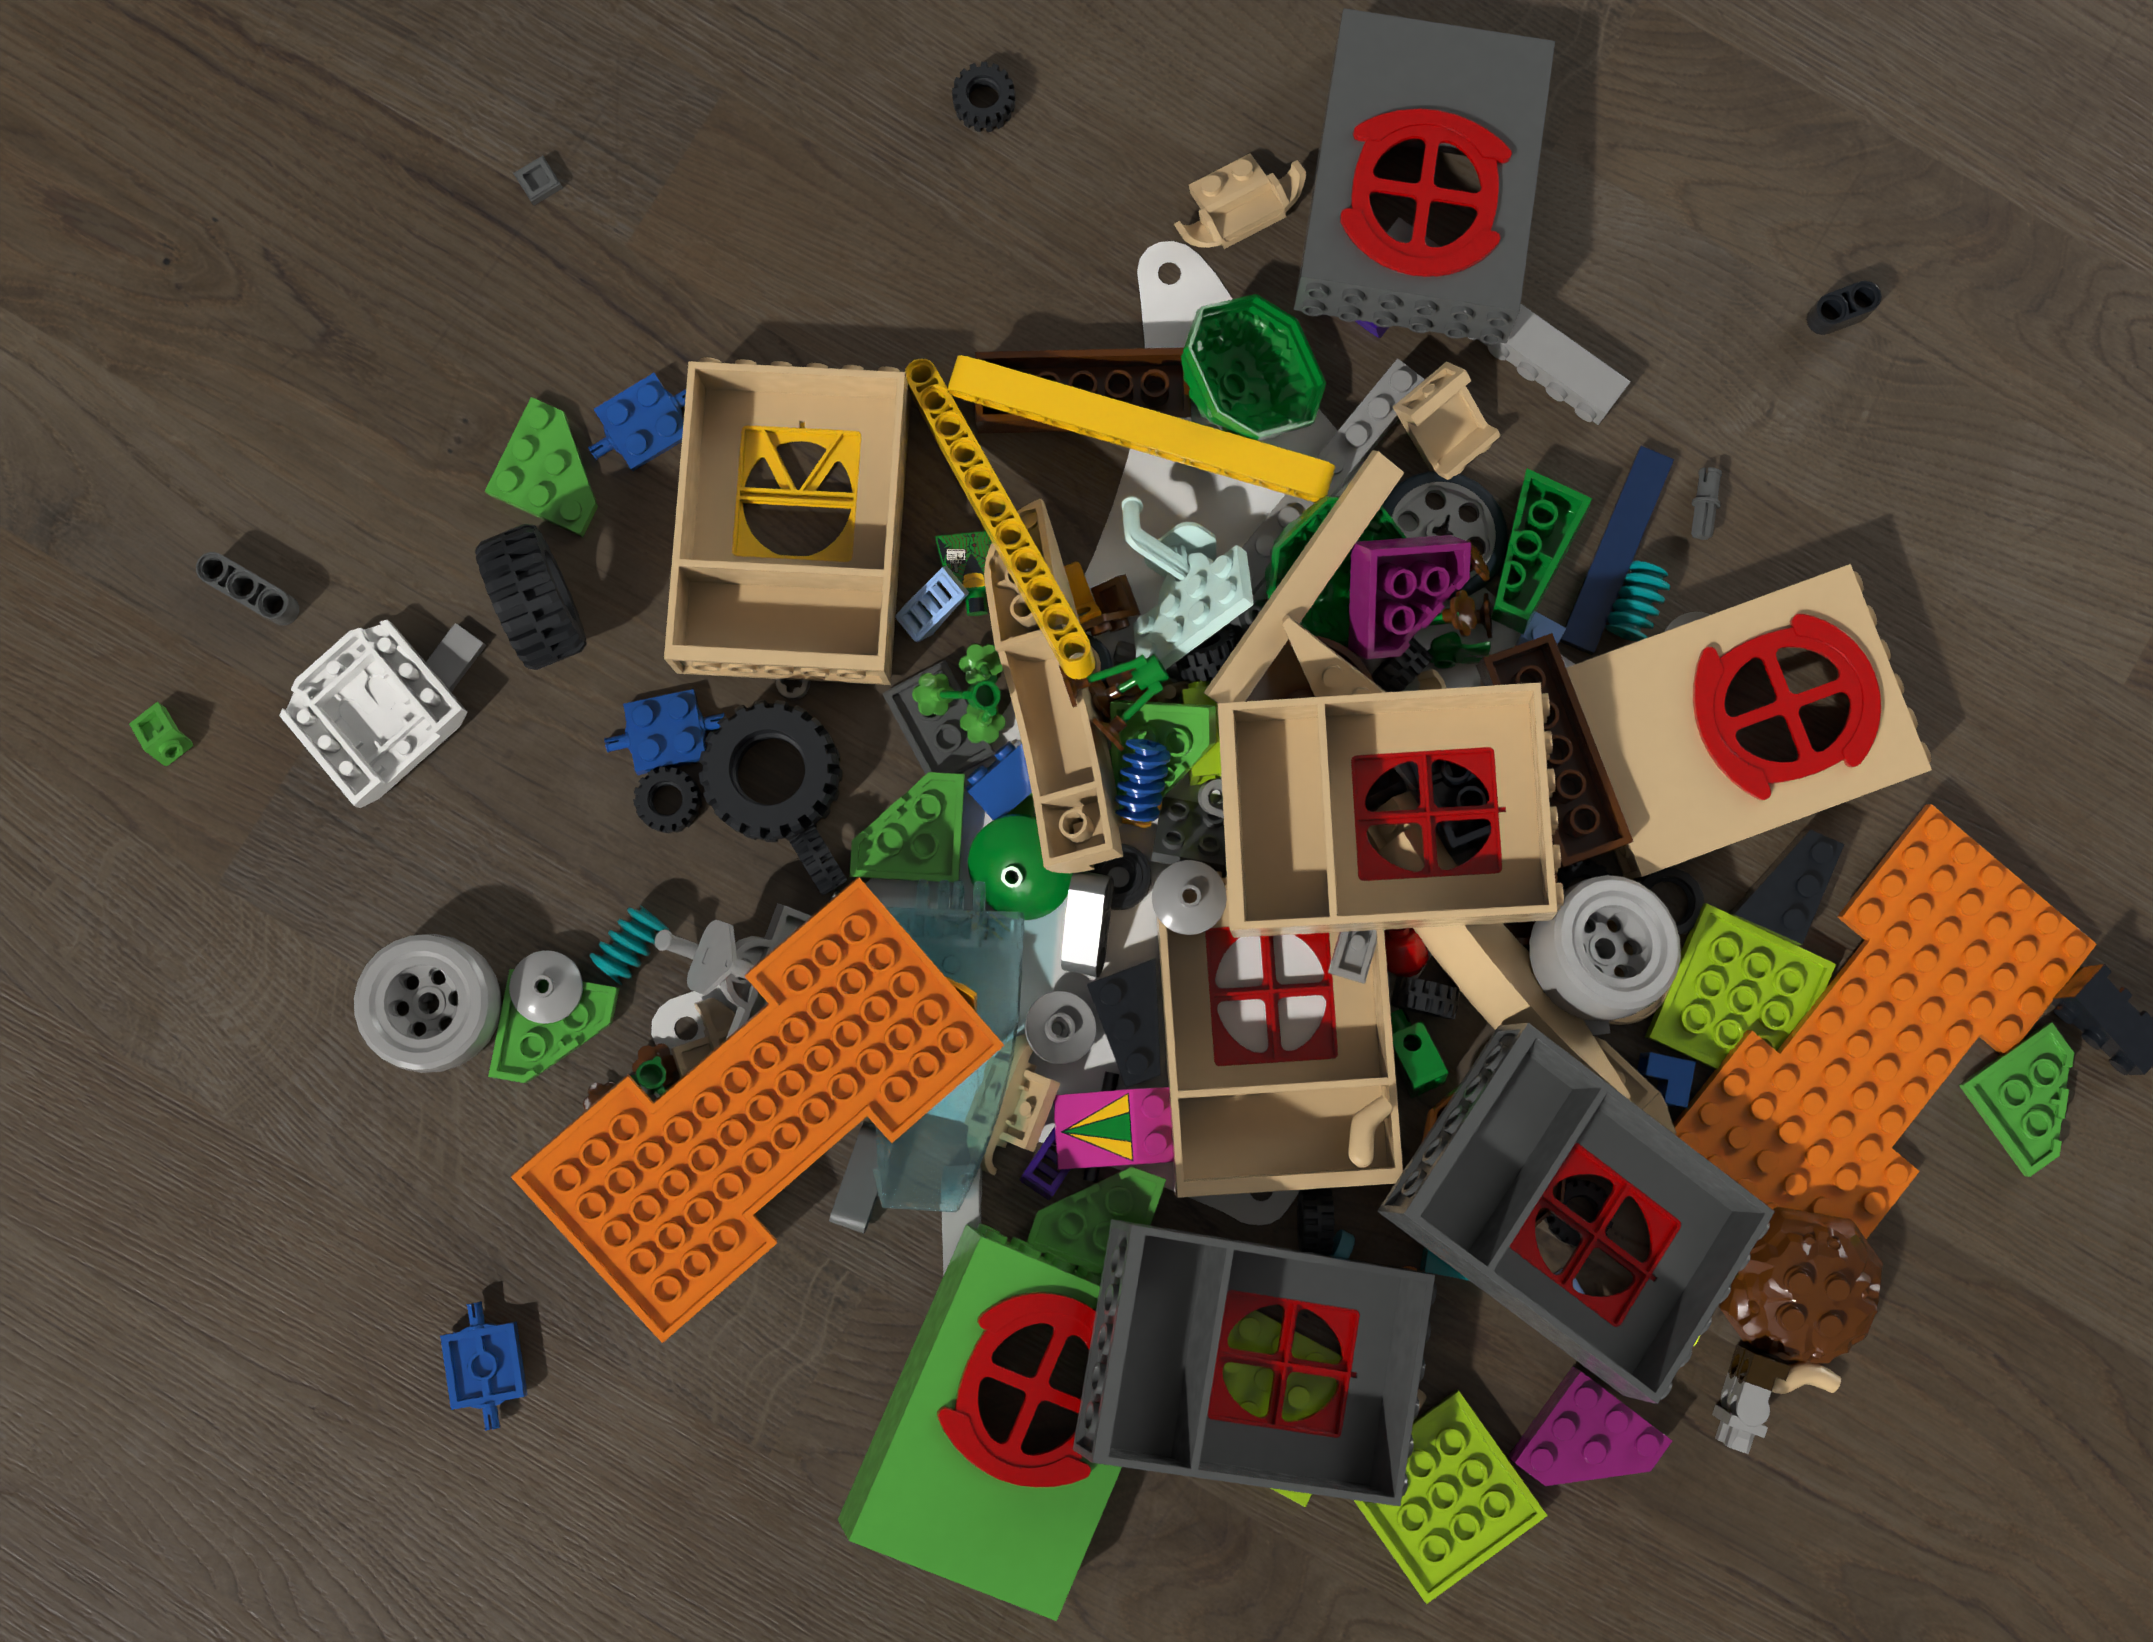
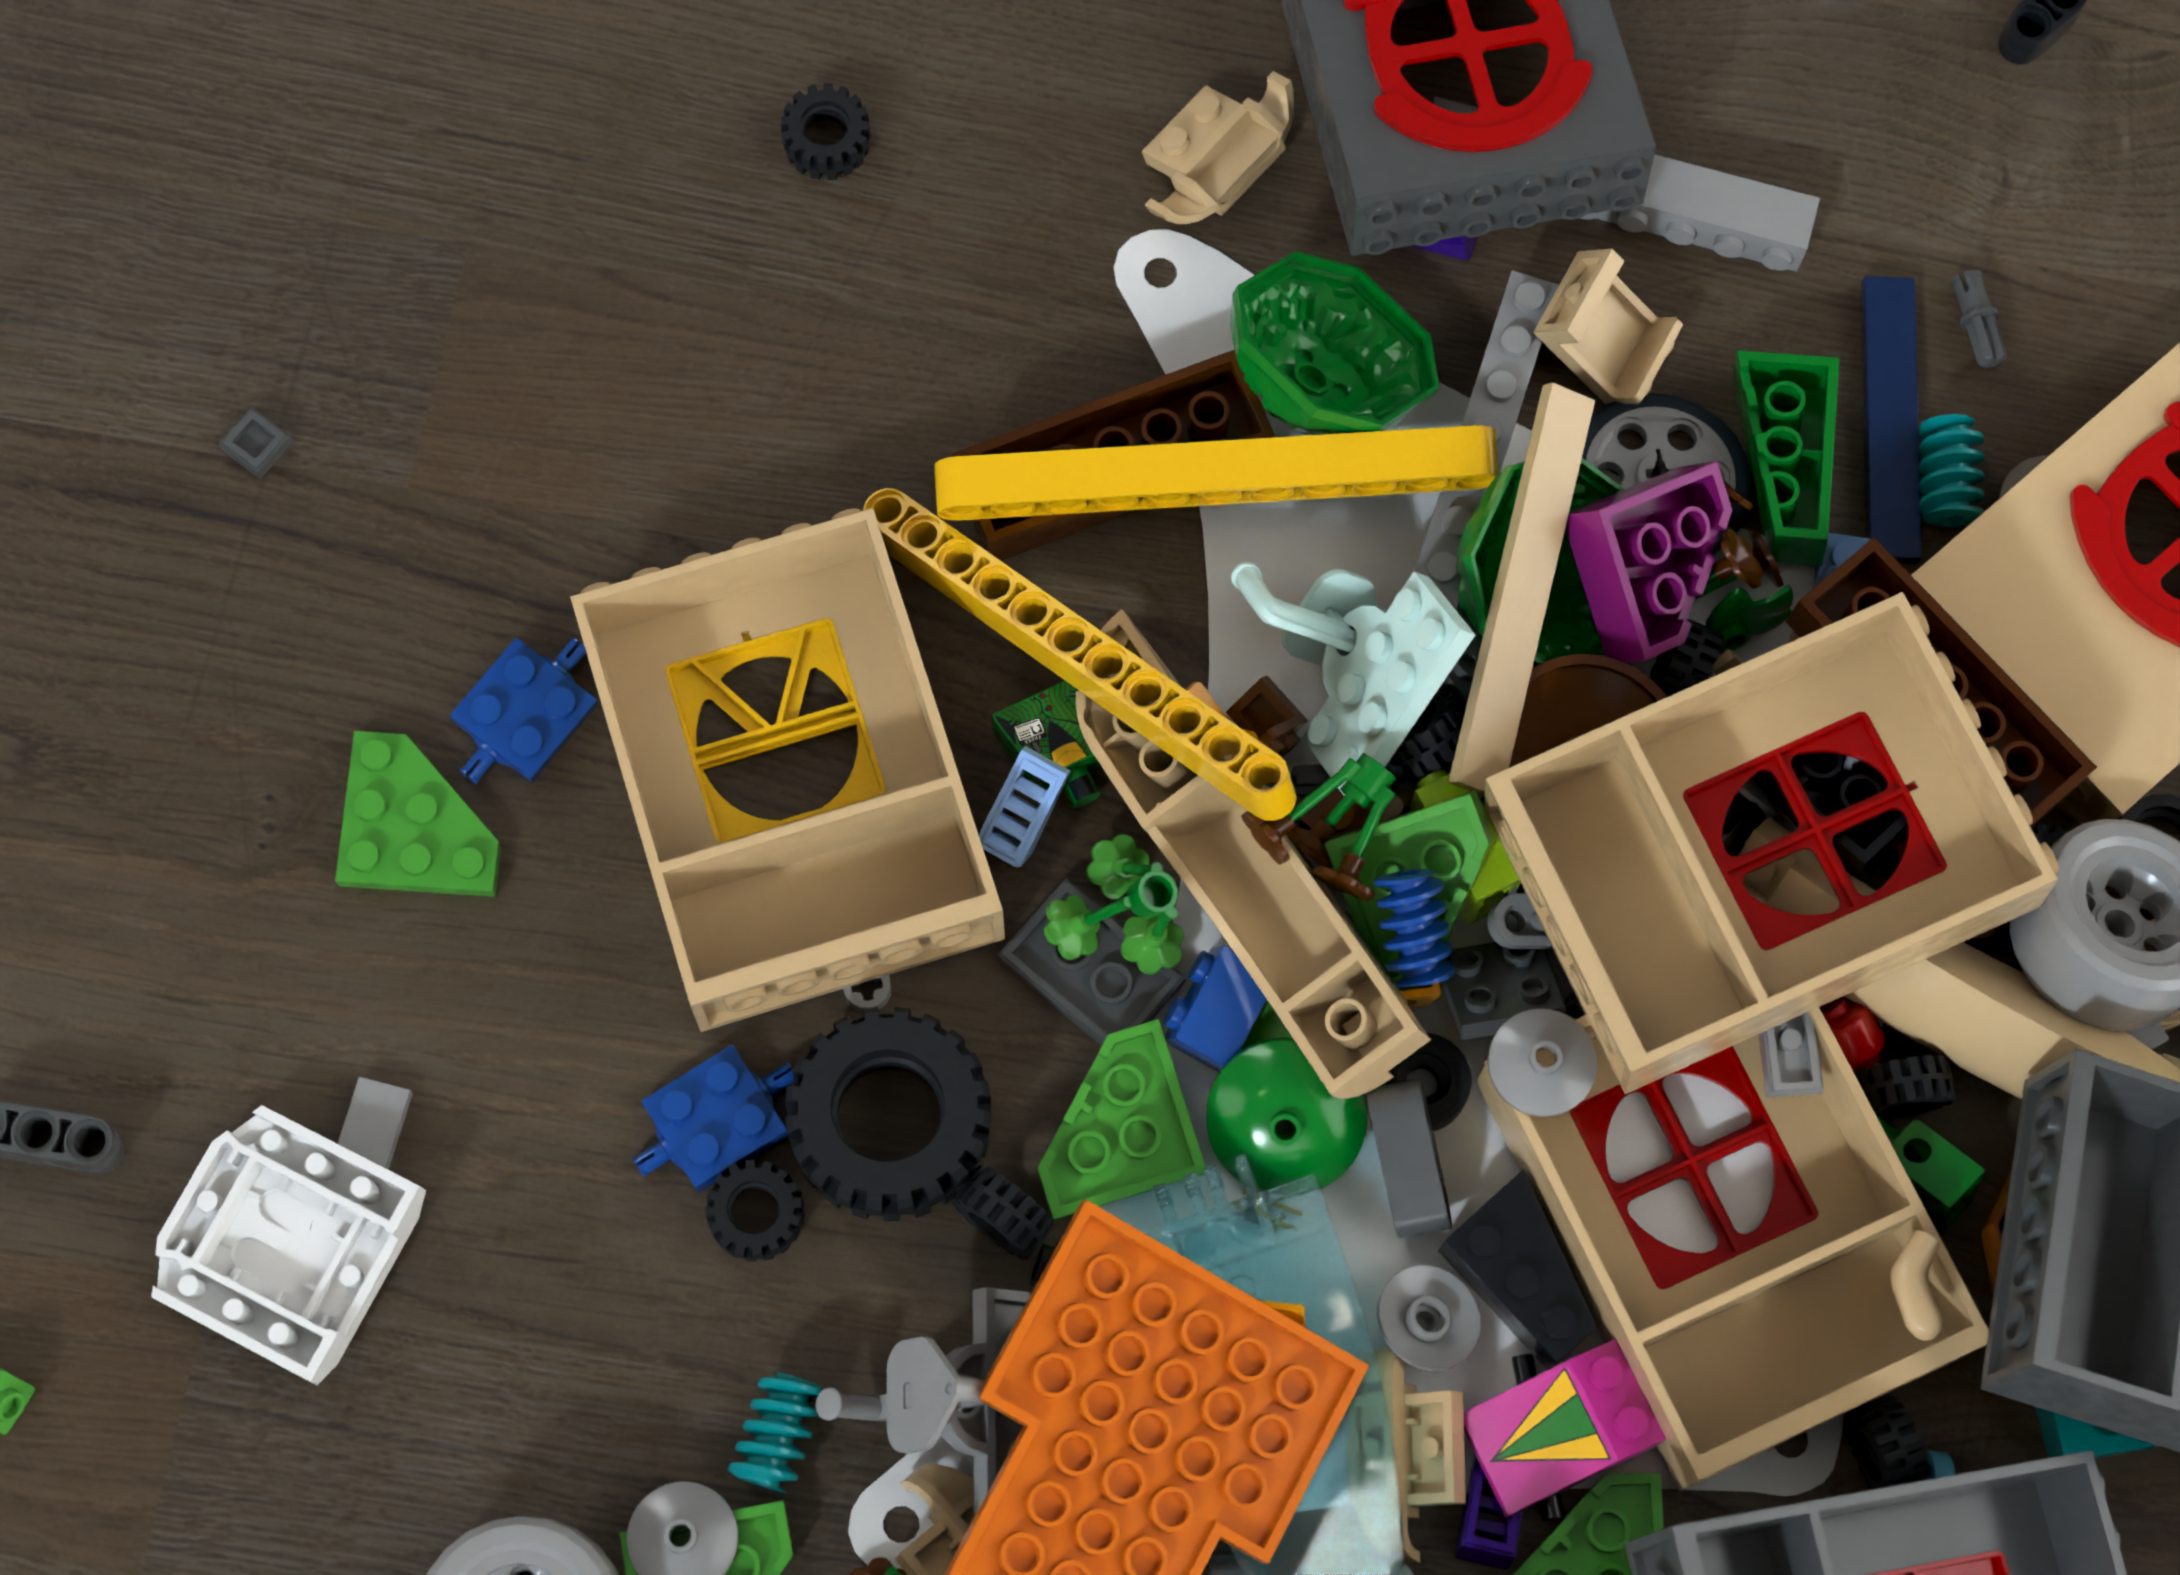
camera: 30 degrees left, 10 degrees down
black tyre [475,523,587,670] -> none
tan wing [1282,614,1386,697] -> none

